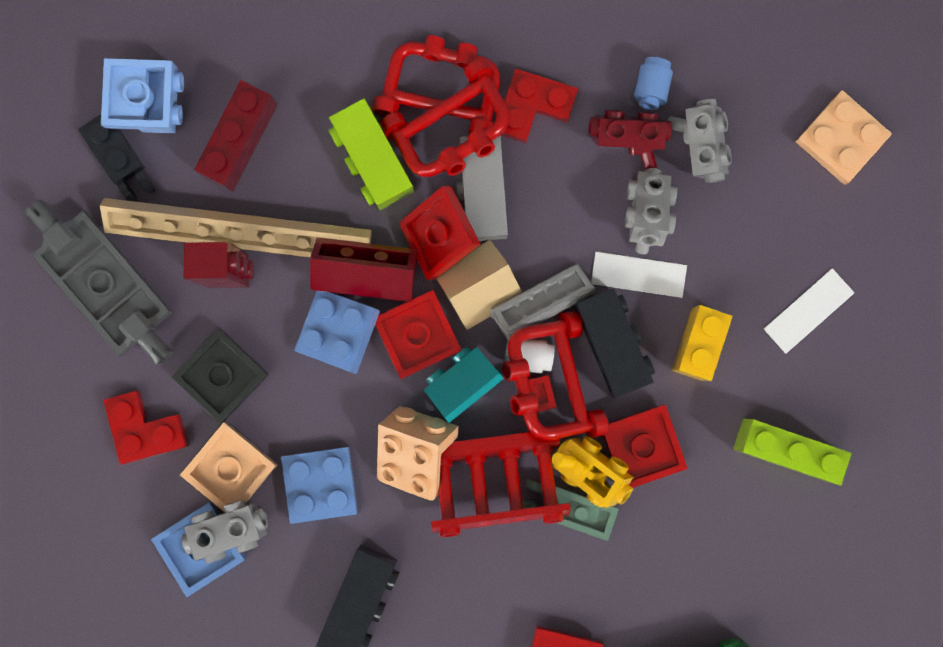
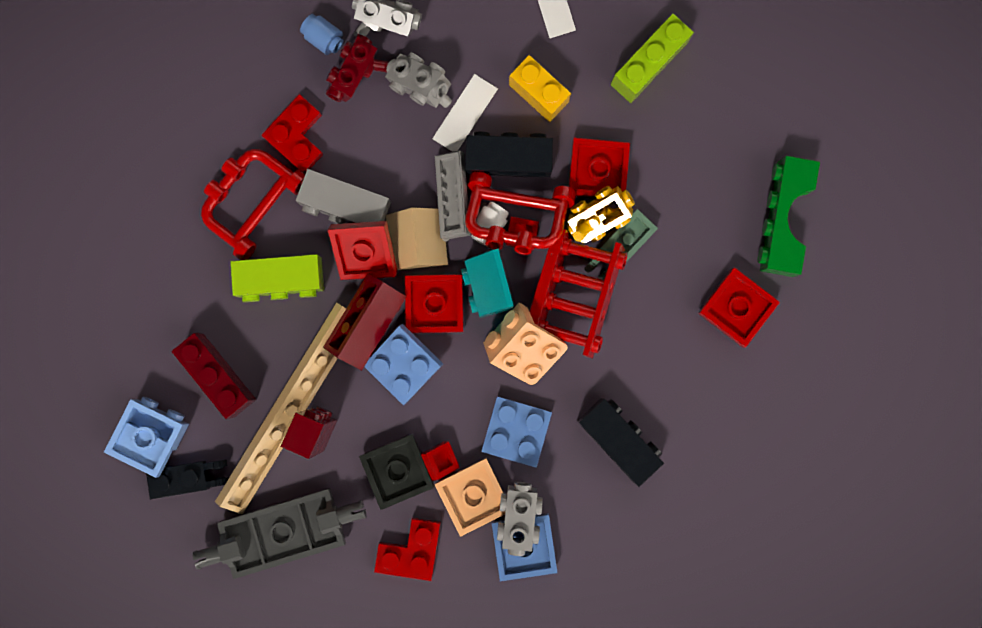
camera: 65 degrees left, 0 degrees up
red bar [379,58,510,177] -> none
none -> red plate [421,441,460,480]

